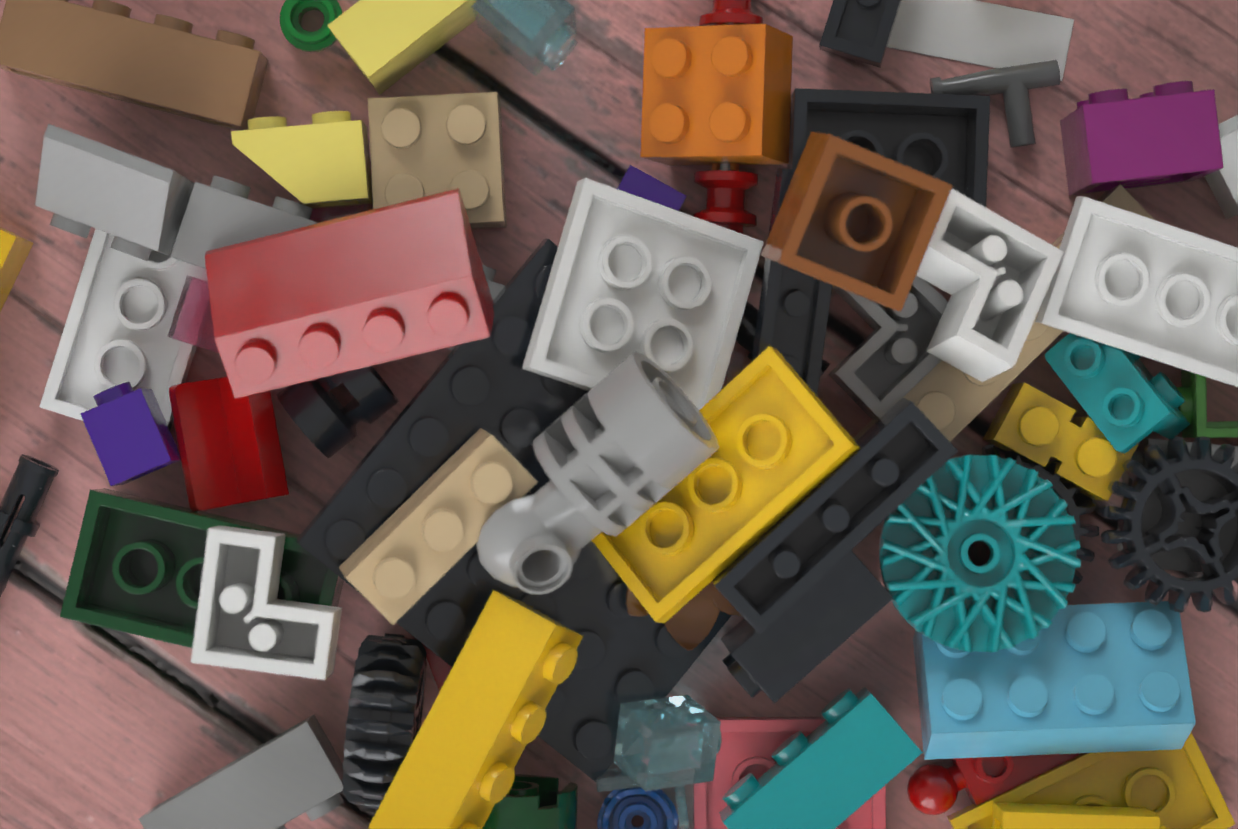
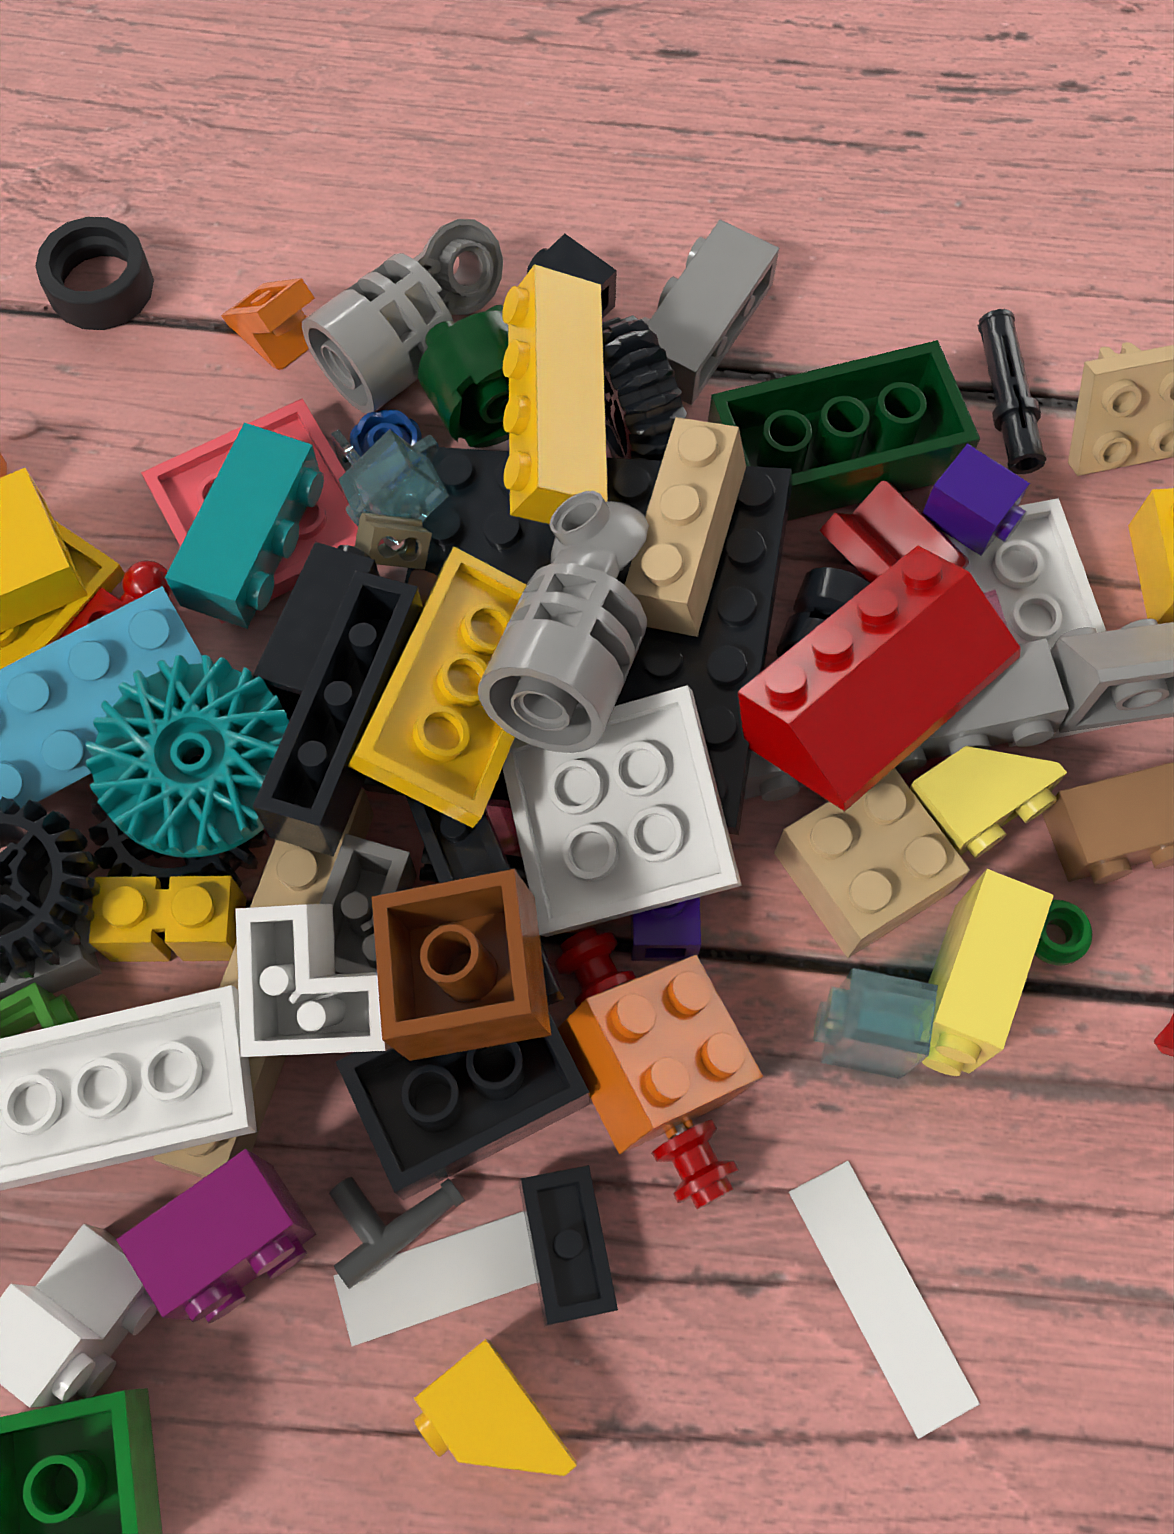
camera: 150 degrees right, 20 degrees down
white brick [191,526,342,680] -> none
teal bracket [1045,333,1190,453] -> none
none -> dark tan piece [355,513,432,569]

